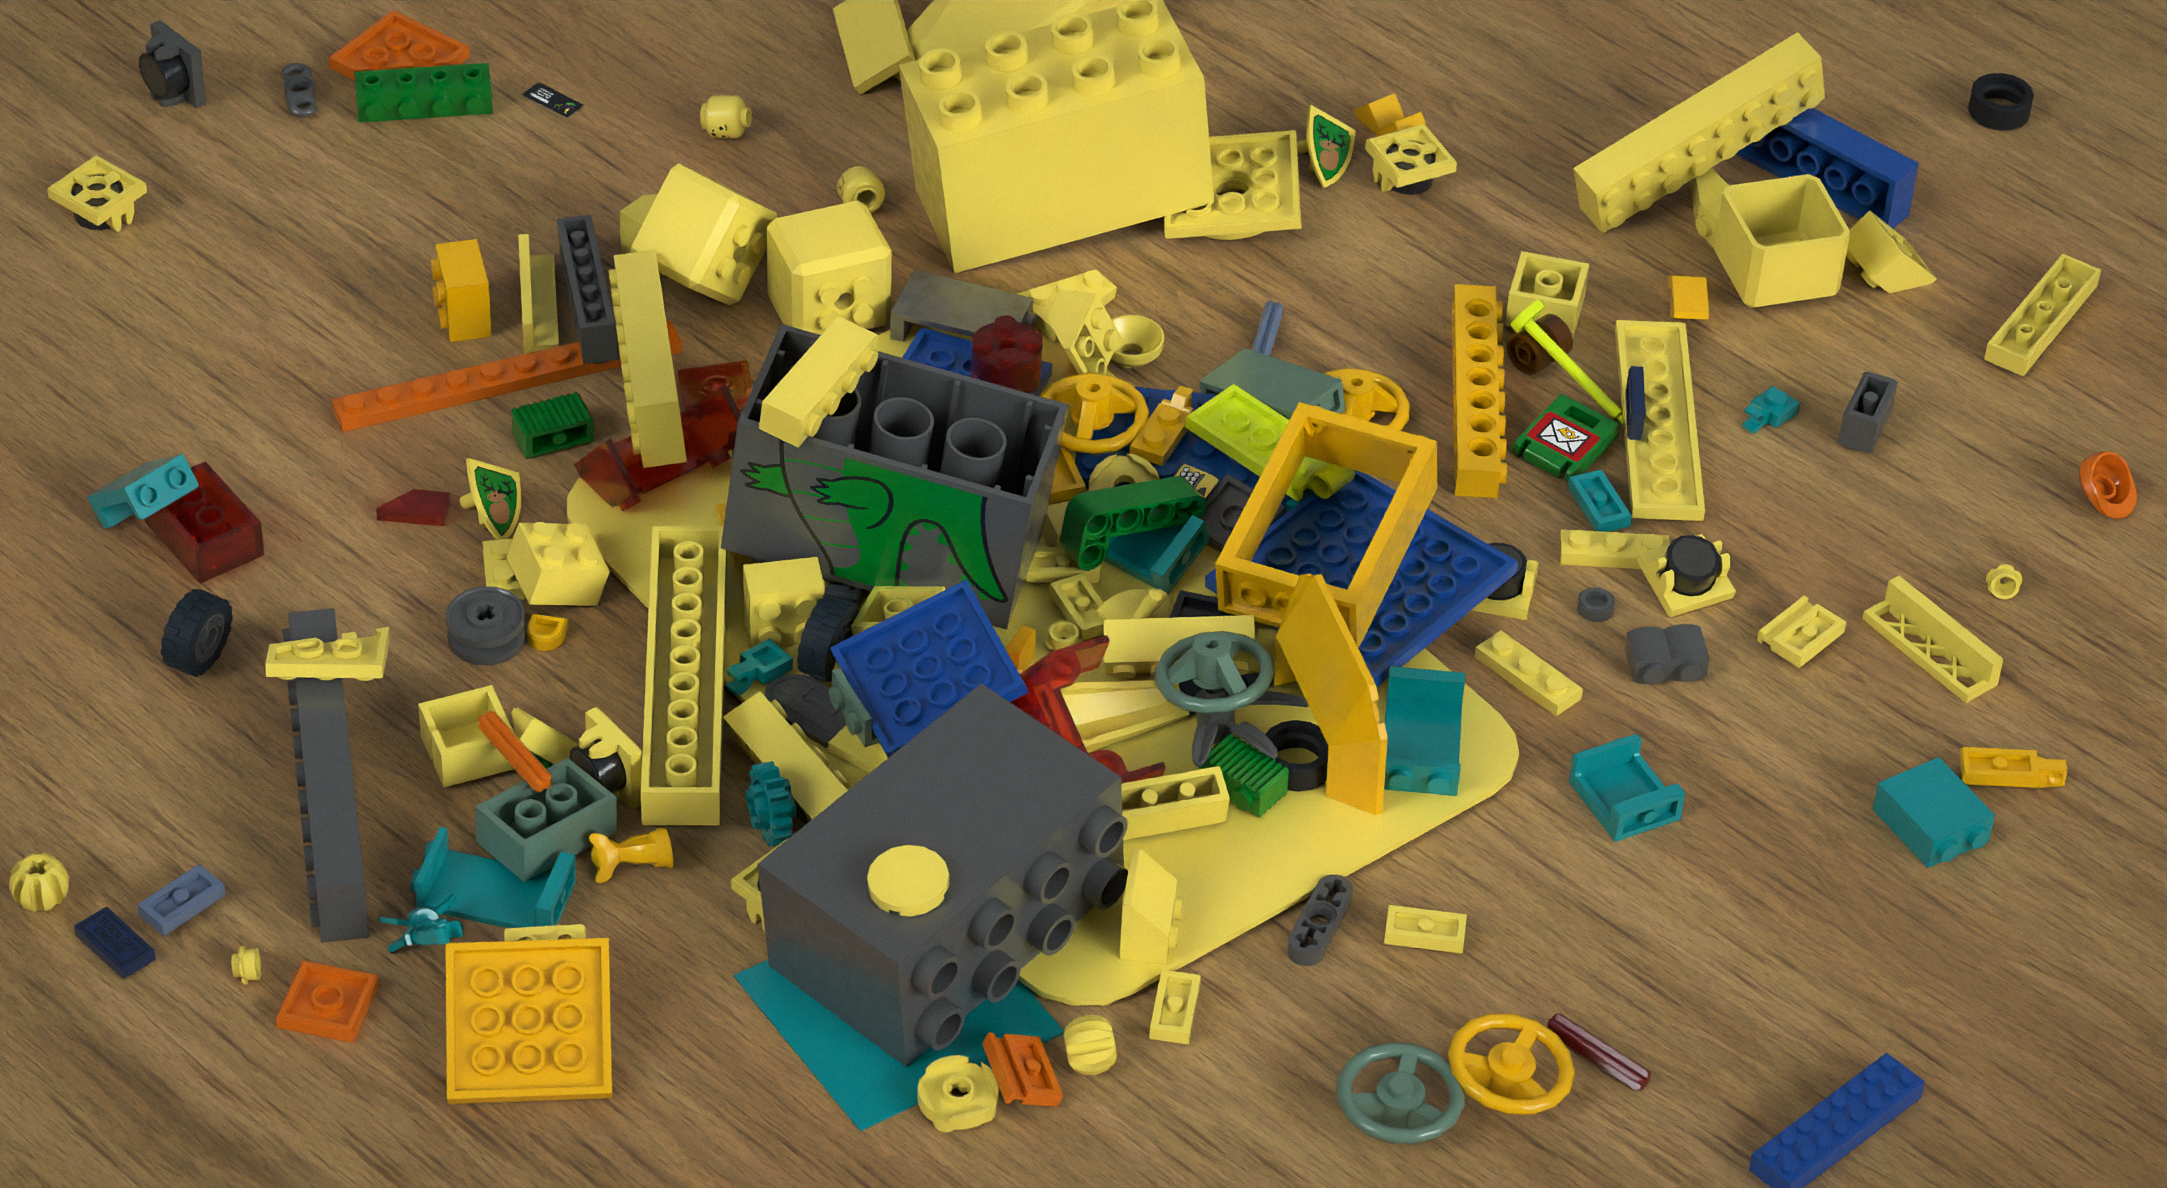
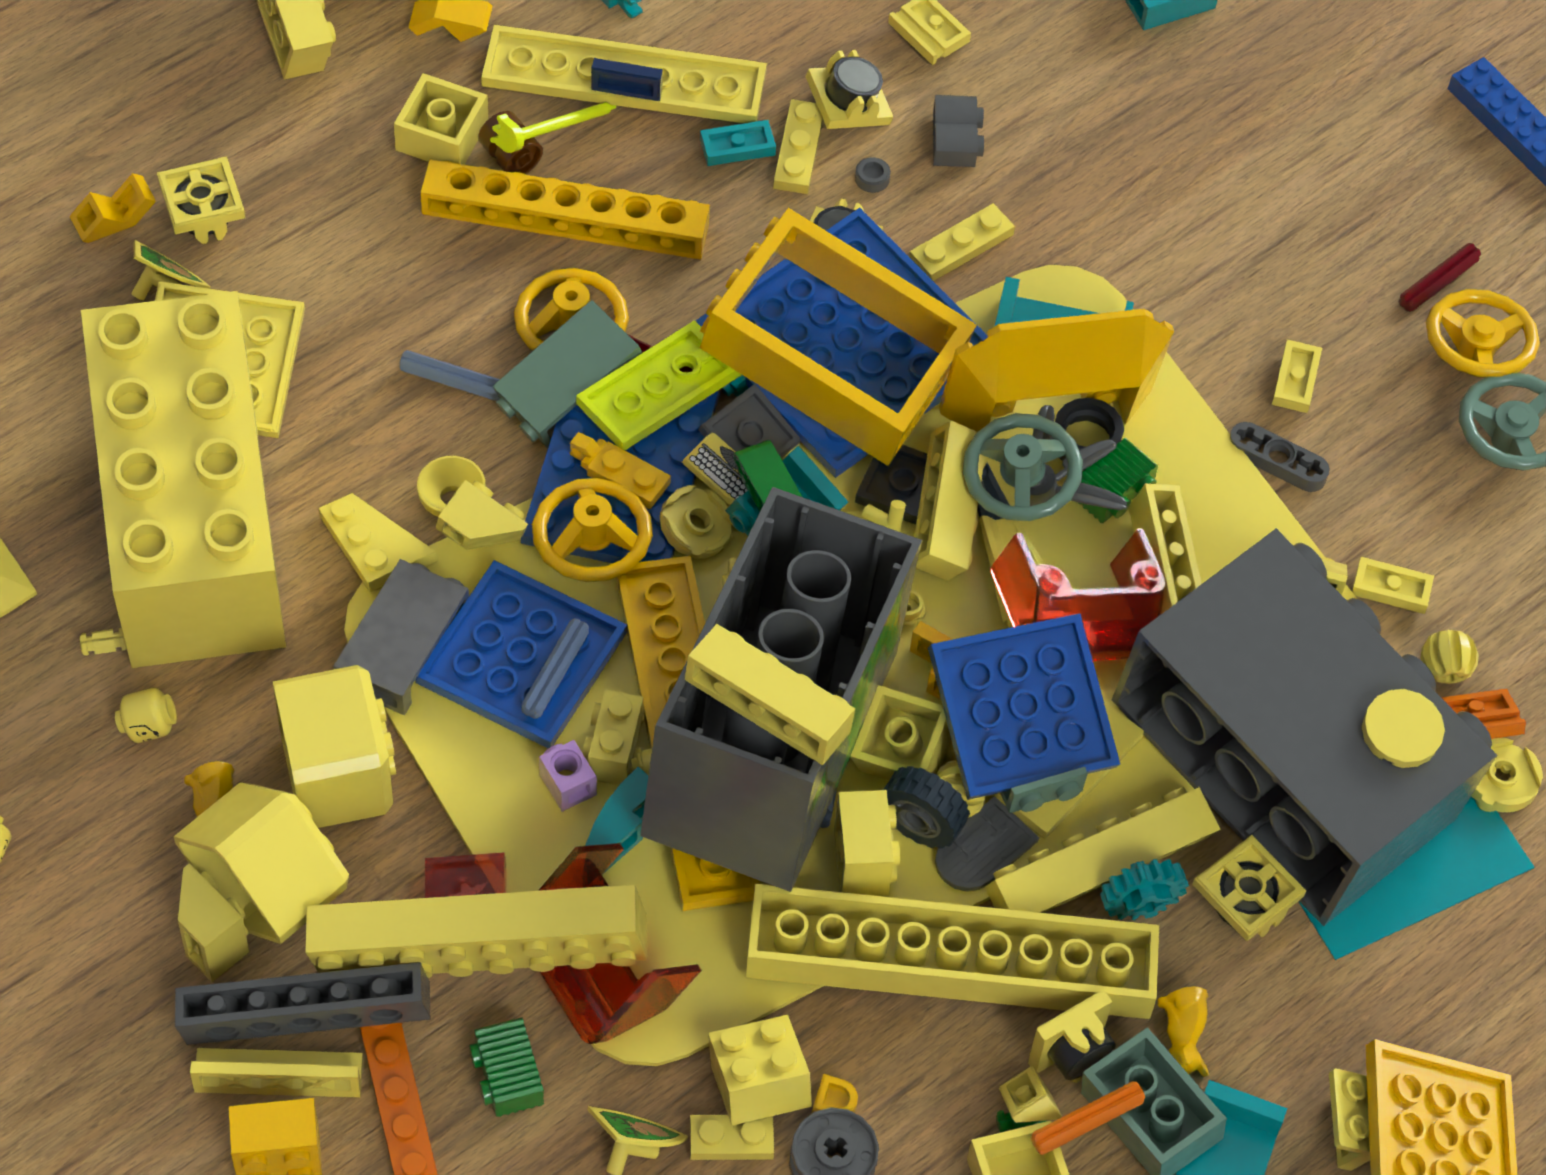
camera: 85 degrees left, 15 degrees up
teal plate [726,639,793,696] -> none
clear red brick [971,315,1043,394] -> none
green container [1512,394,1620,482] -> none
teal panel [1569,734,1685,842] -> none

